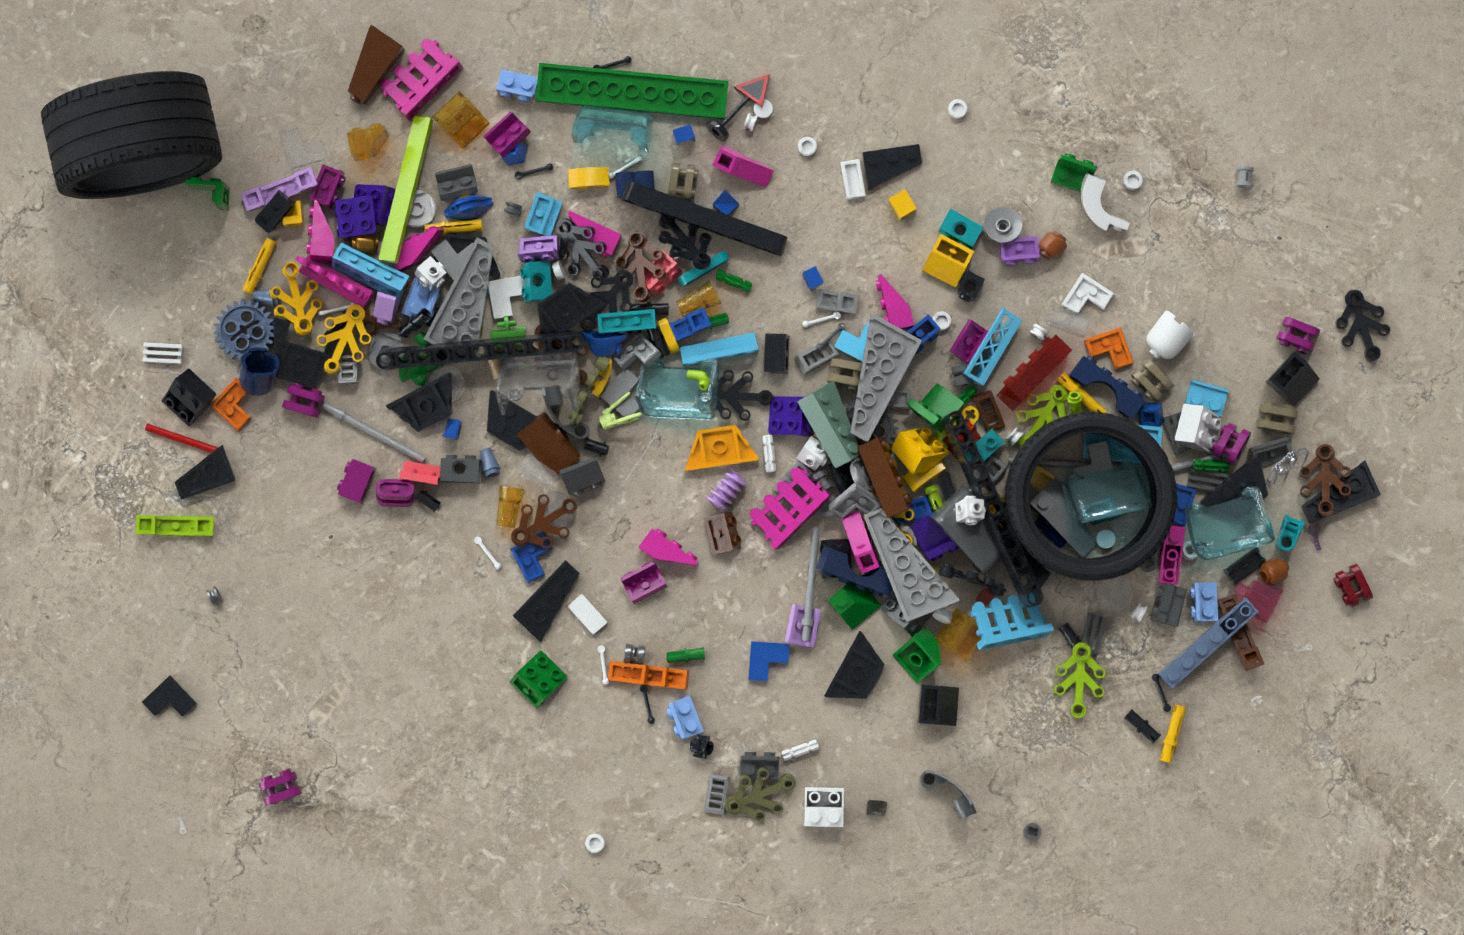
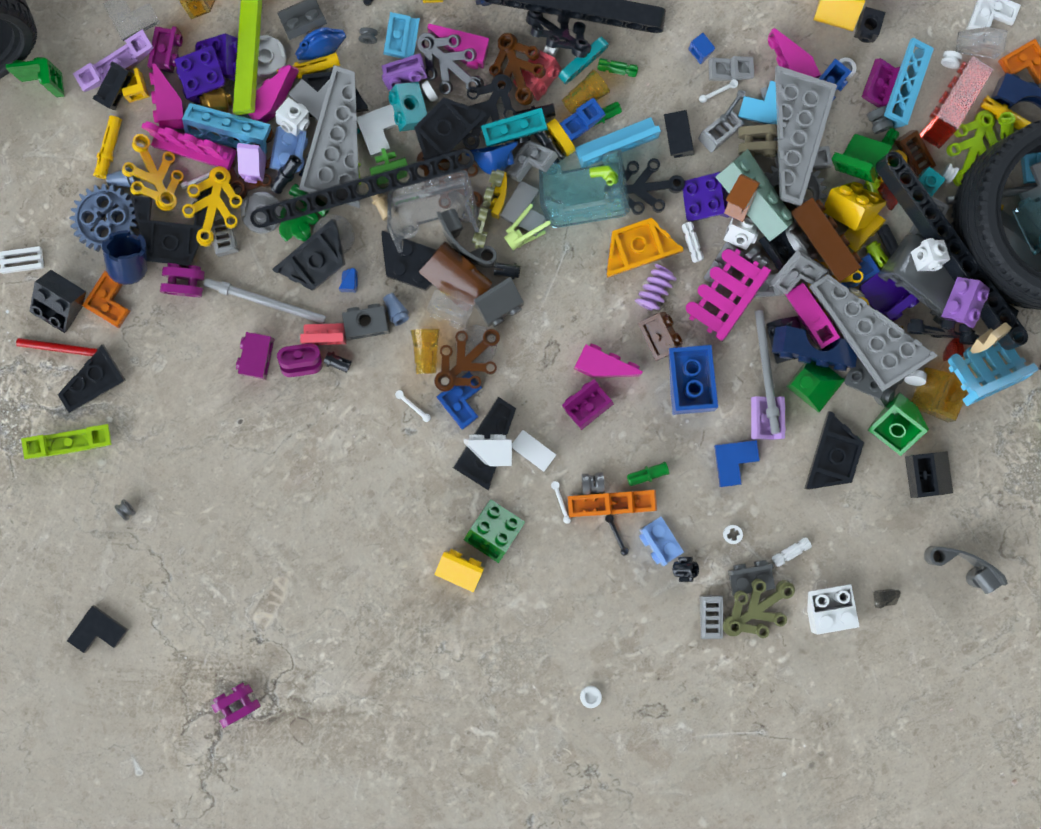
camera: 20 degrees left, 0 degrees up
none -> yellow slope [434,549,484,592]
none -> white slope [464,434,512,466]
none -> blue slope [669,345,718,415]
none -> white bush [723,525,743,544]
none -> dark orange slope [724,174,760,222]
none -> medium lavender bracket [941,277,990,328]
none -> tan slope [970,322,1012,353]

